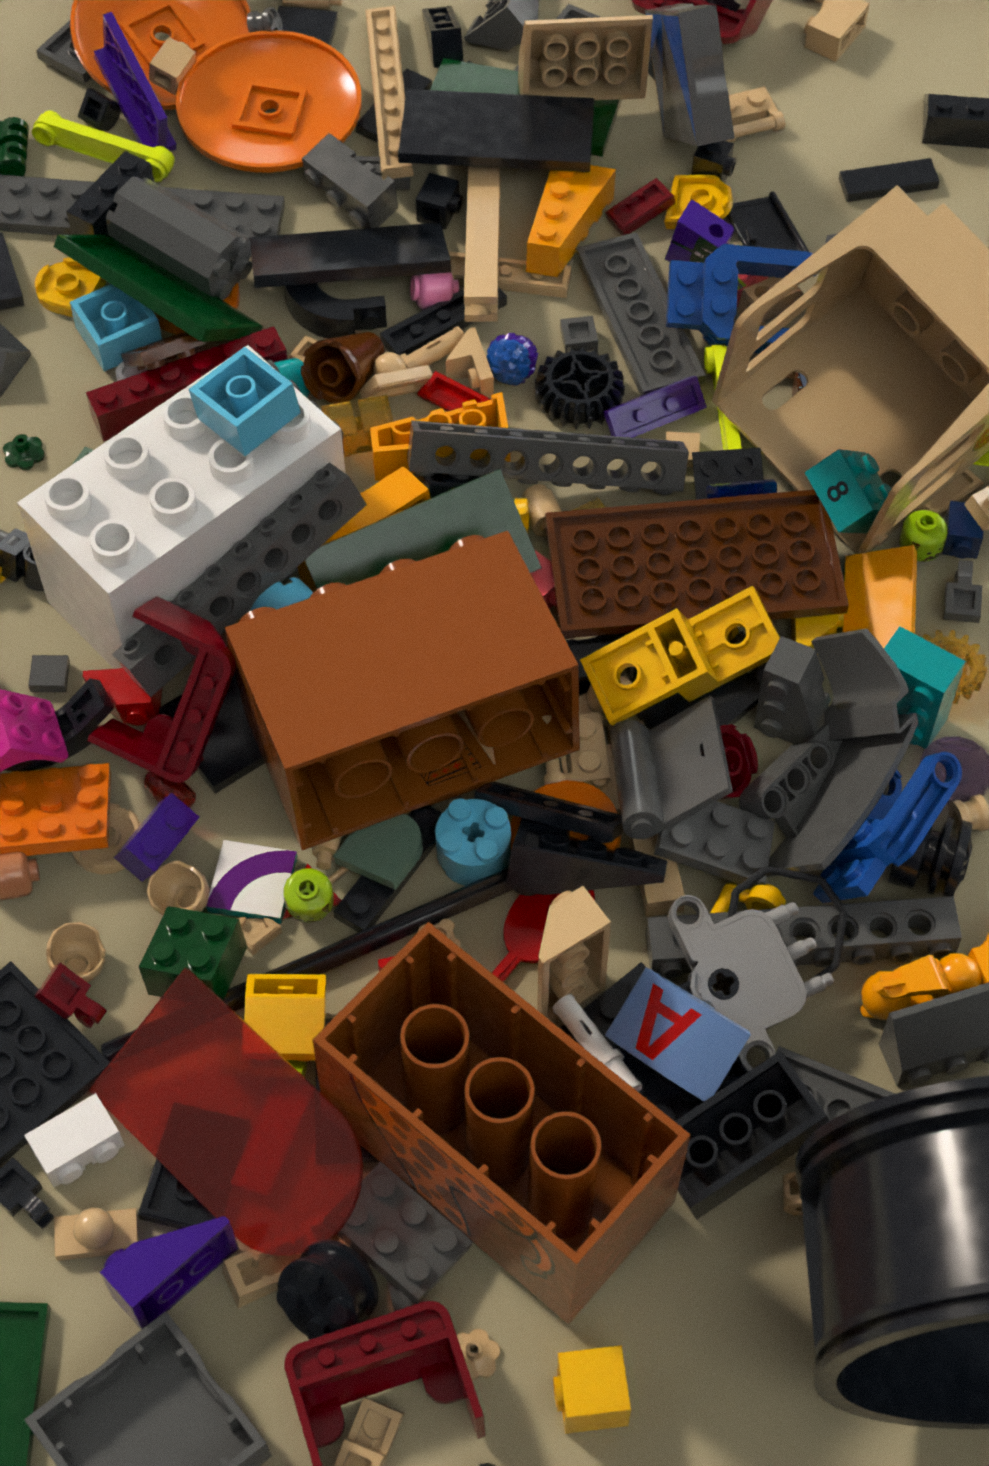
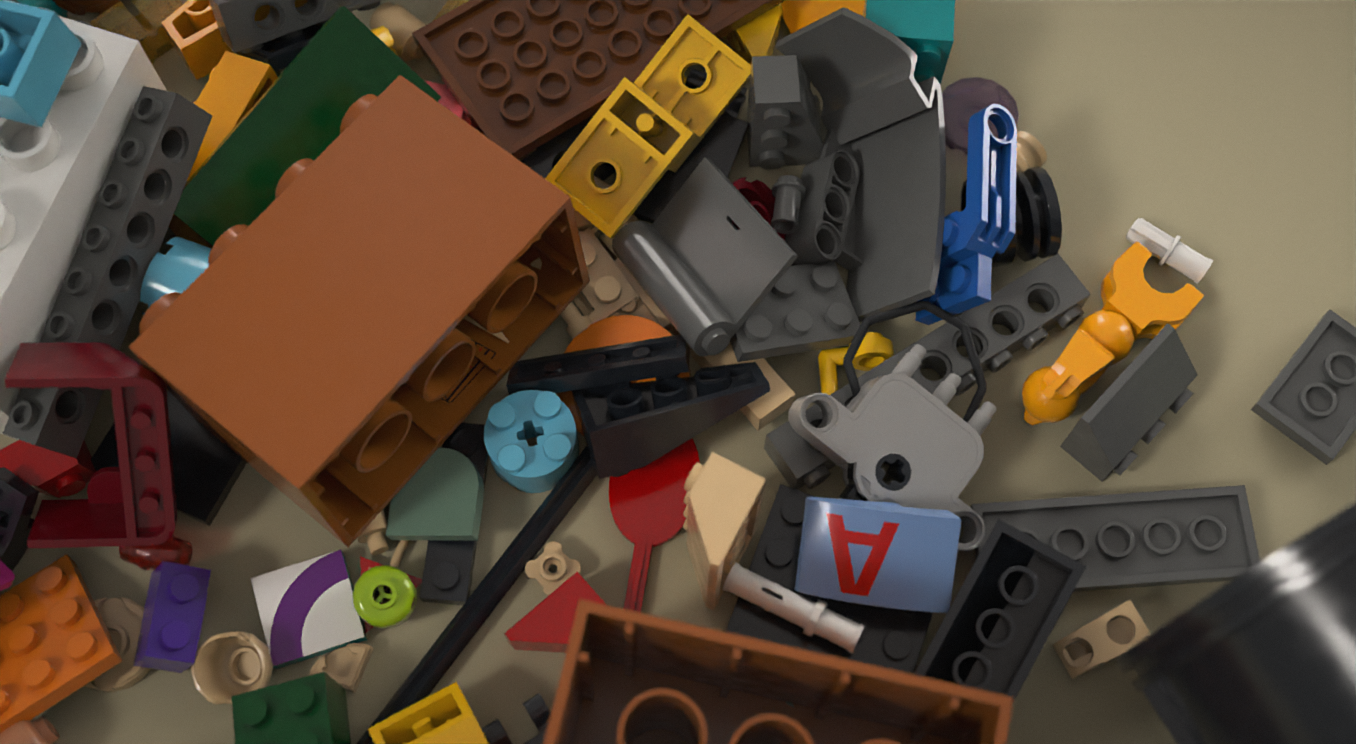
camera: 30 degrees left, 10 degrees up
none -> dark grey pin [771,175,806,234]

